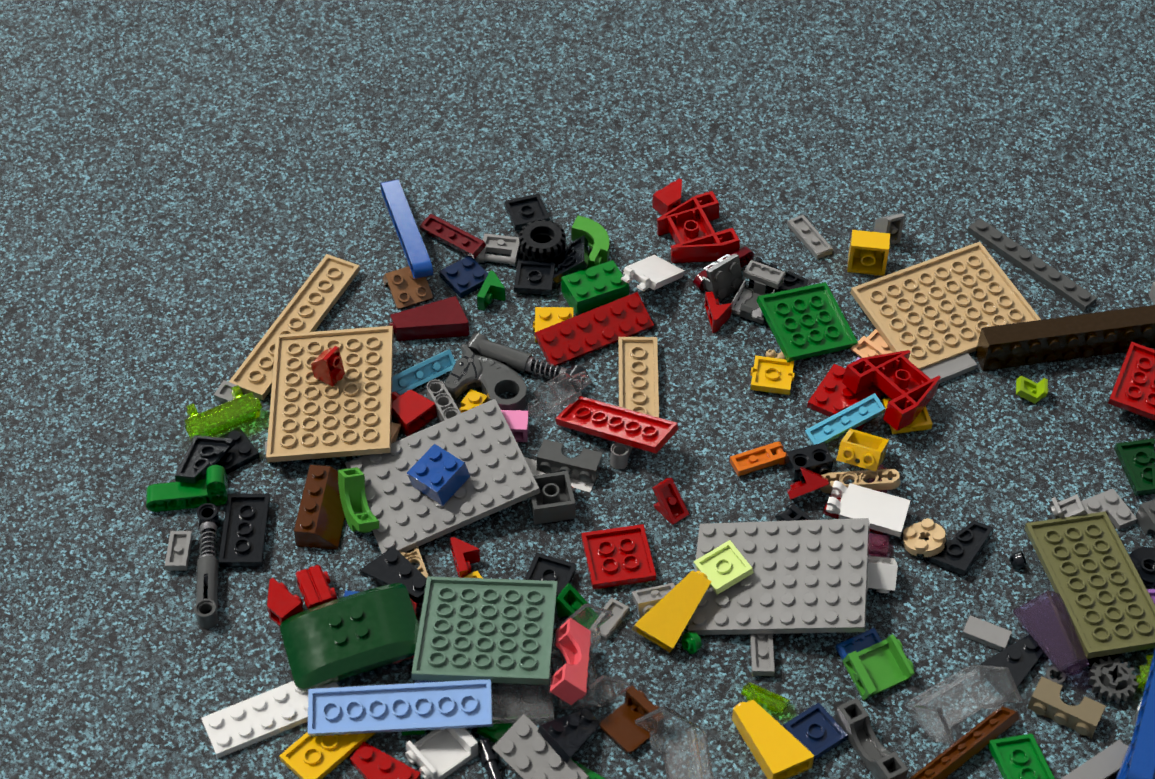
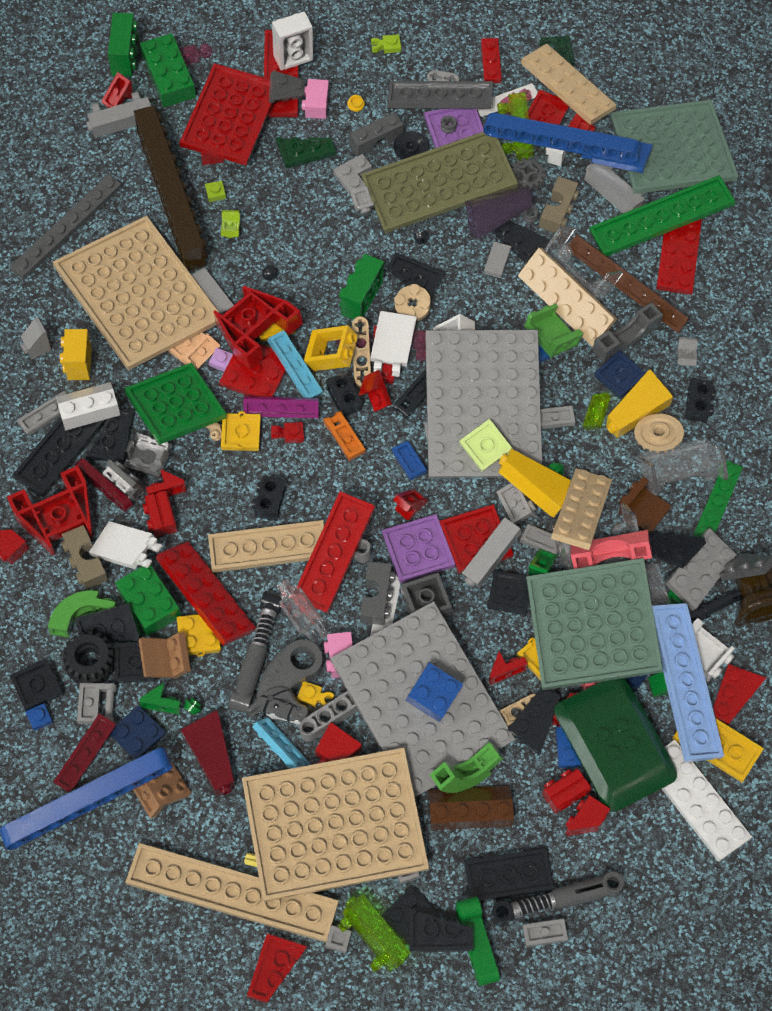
camera: 100 degrees left, 15 degrees up
red slope [311,346,345,387] -> none
light grey plate [743,260,786,289] -> none
none -> black plate [12,418,107,497]
none -> blue plate [25,704,53,731]
none -> white slope [56,382,120,430]
none -> dark tan arch [61,525,108,590]
none -> medium nougat bracket [139,633,191,678]
none -> red brick [142,491,177,537]
none -> green plate [183,697,202,715]
none -> lime plate [205,181,226,202]
none -> magenta plate [243,396,319,418]
none -> red wing [247,934,307,1003]
none -> black brick [252,475,286,521]
none -> black hinge [262,264,278,281]
none -> red plate [271,422,304,443]
none -> green brick [339,254,384,323]
none -> medium lavender plate [381,514,455,584]
none -> blue plate [391,441,427,481]
none -> light grey brick [462,517,522,588]
none -> tan plate [518,248,617,347]
none -> tan plate [551,469,612,550]
none -> tan gear [634,414,684,453]

